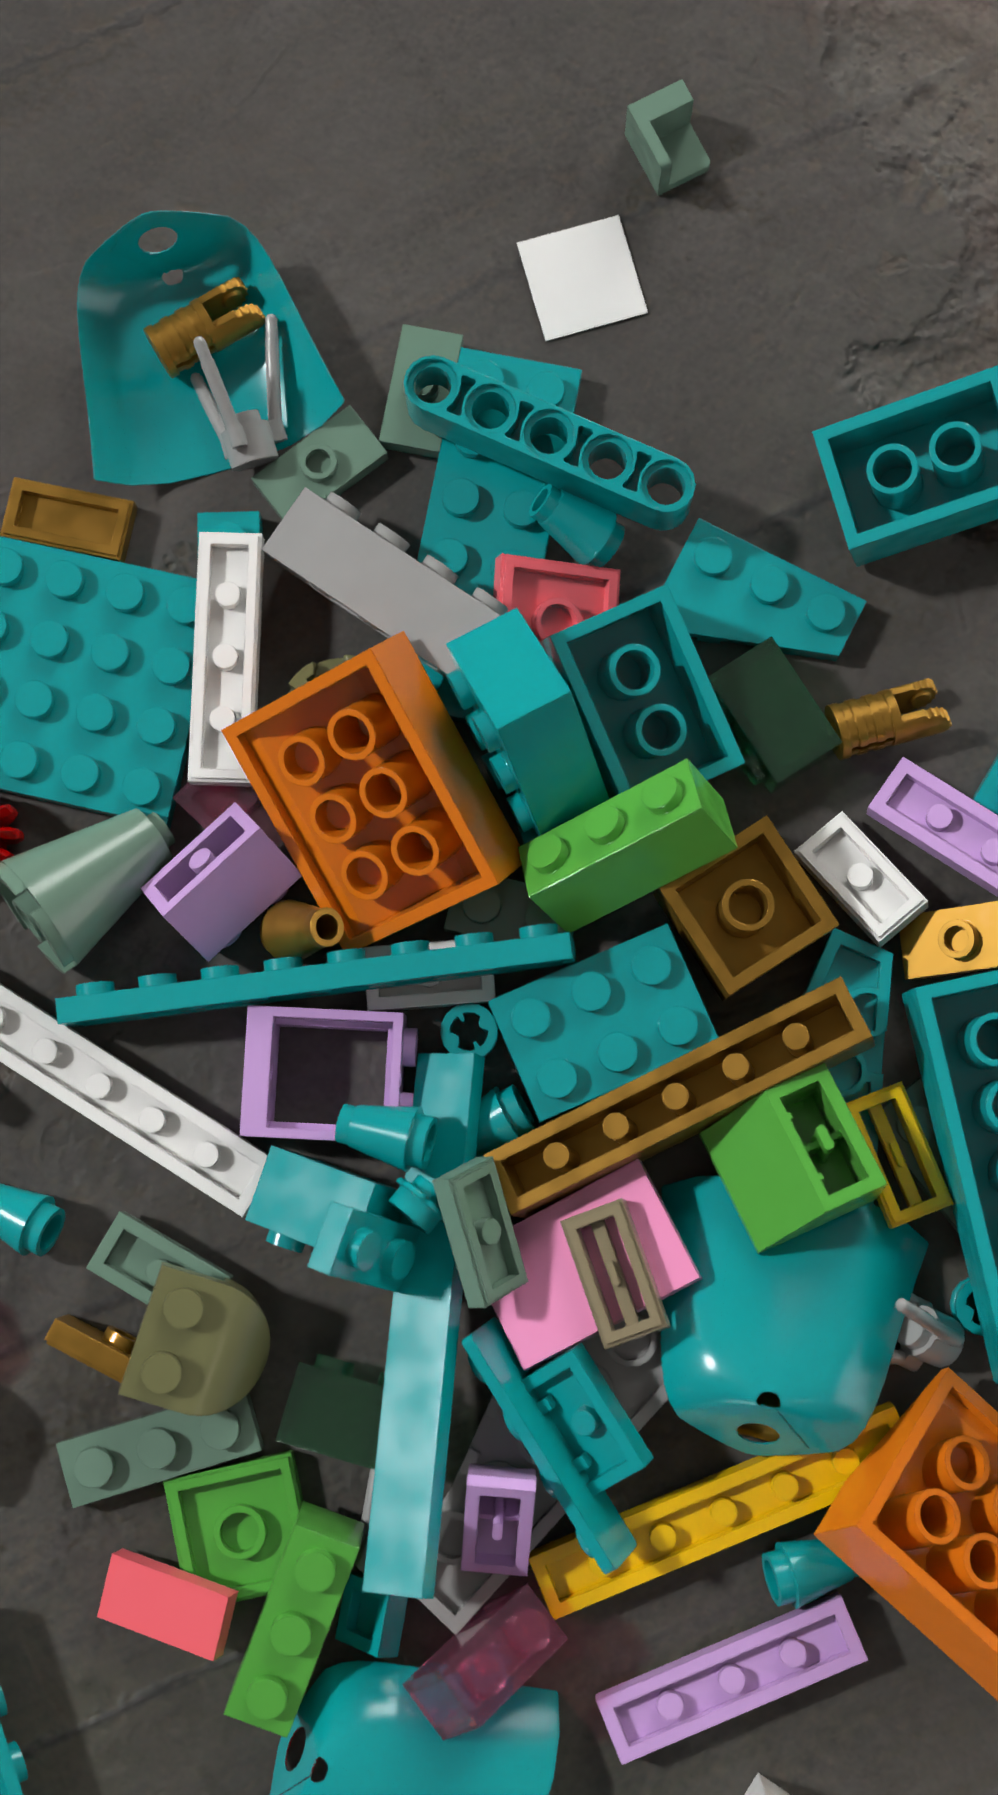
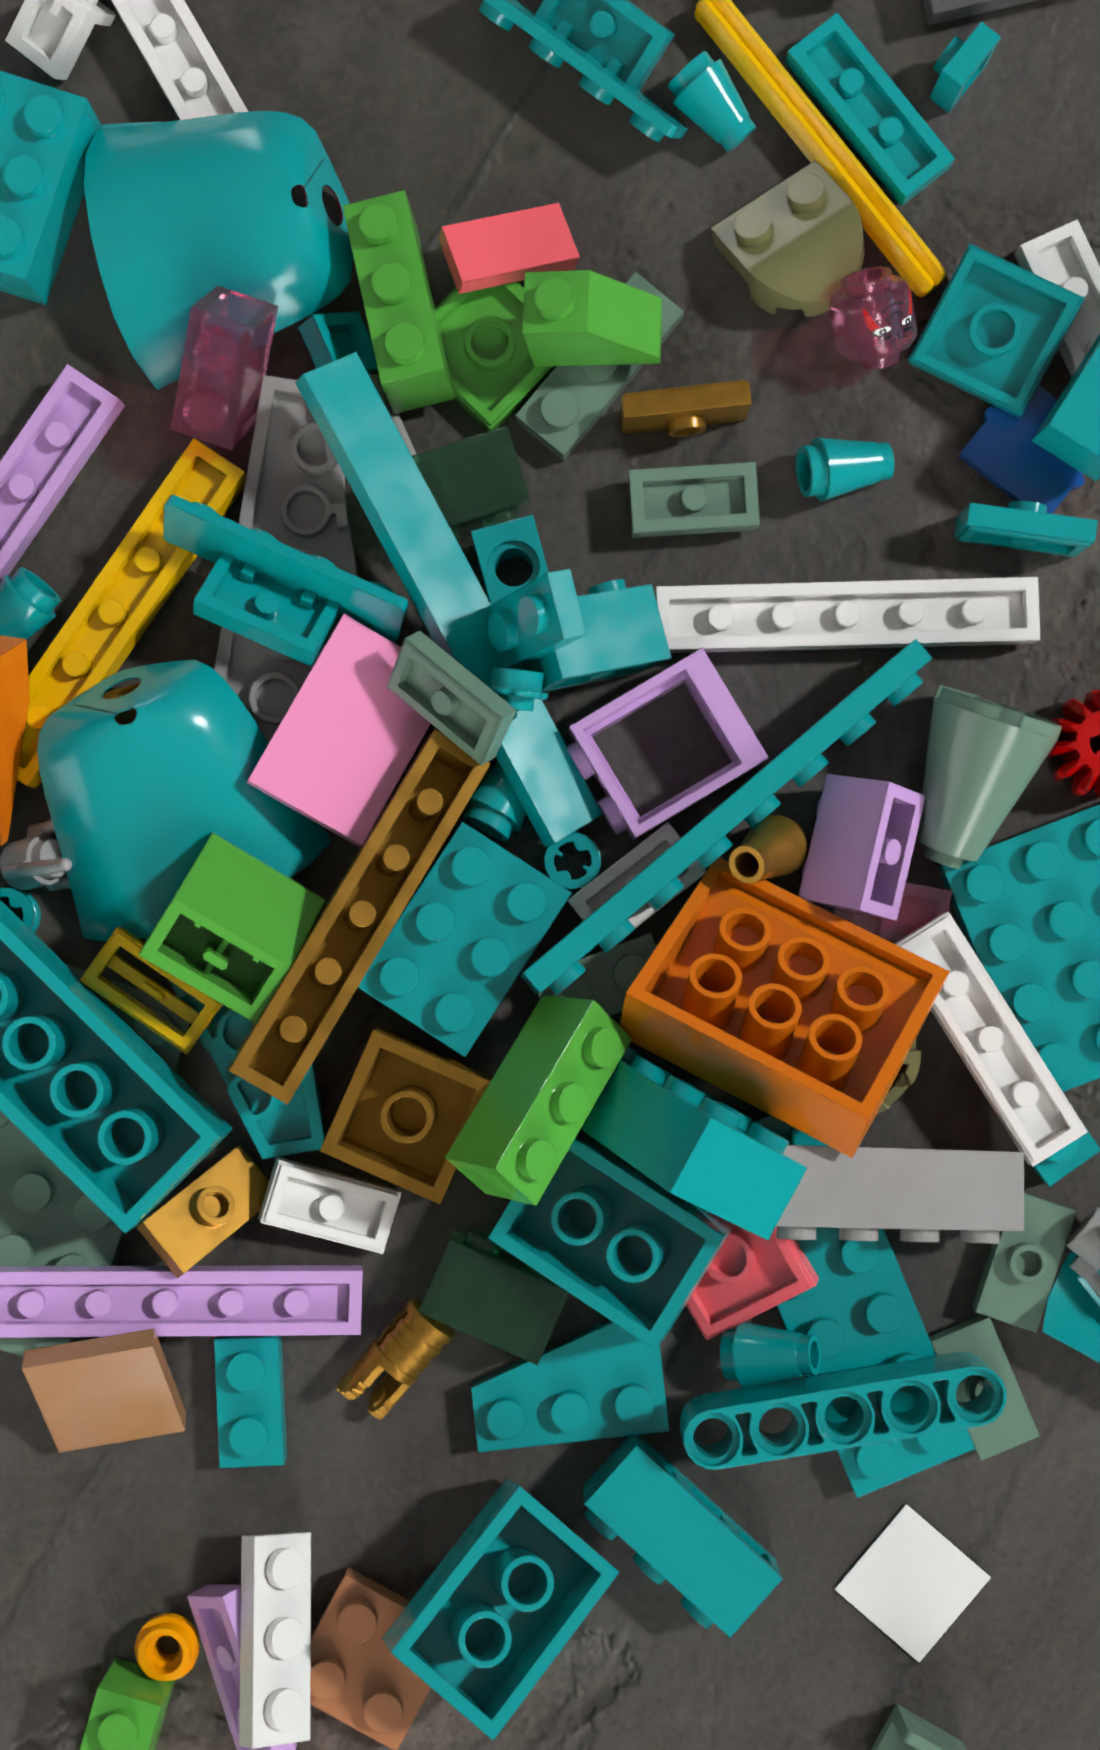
camera: 140 degrees right, 5 degrees up
olive slope [118,1261,270,1416] -> none
teal cone [335,1104,438,1172] -> none
lavender slope [461,1463,536,1576] -> none
dark tan tile [560,1198,671,1350] -> none
none -> teal brick [471,515,549,604]
none -> bright green slope [522,270,663,367]
none -> teal brick [583,1435,783,1638]

